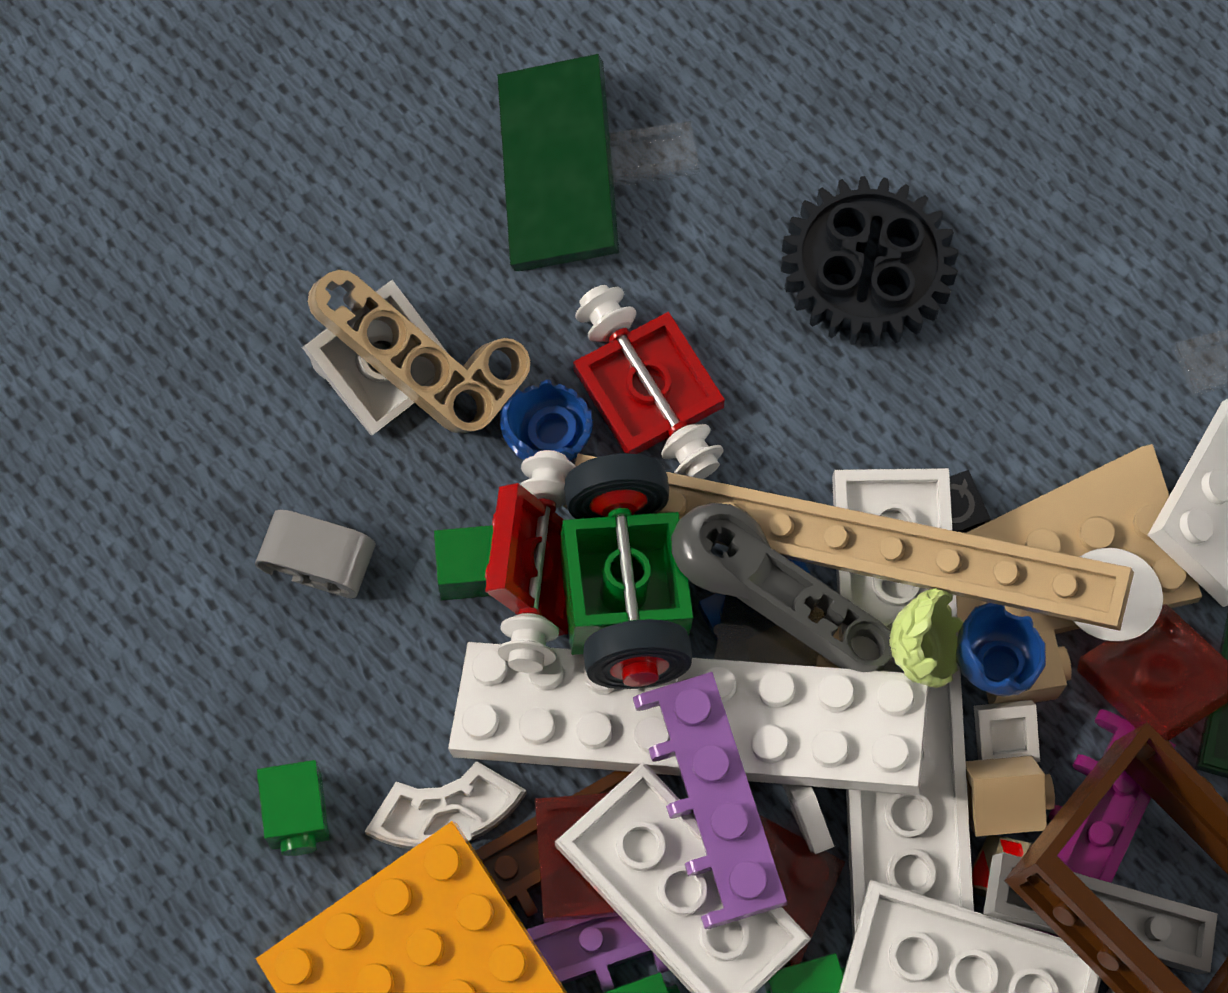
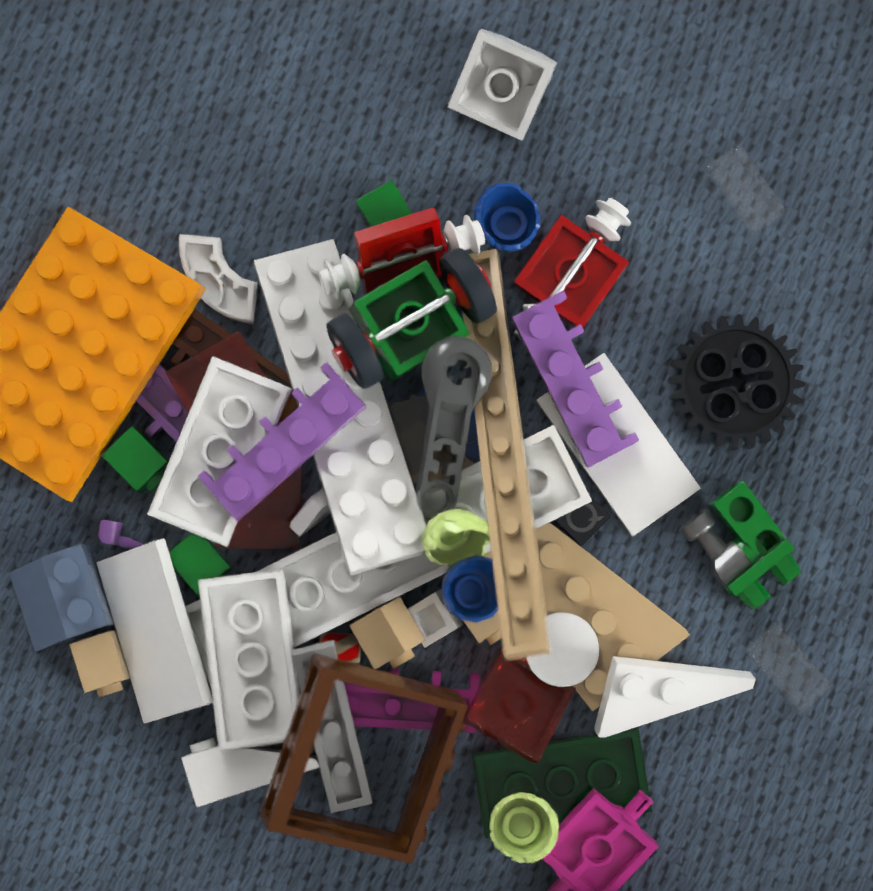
camera: 65 degrees right, 15 degrees up
light grey beam [255,510,376,599] -> none
green brick [257,760,330,856] -> none
tan beam [308,270,530,433] -> none
dark green tile [497,54,619,271] -> none
none -> medium lavender hinge [510,290,639,467]
none -> white tile [536,353,701,537]
none -> green hips [679,481,801,610]

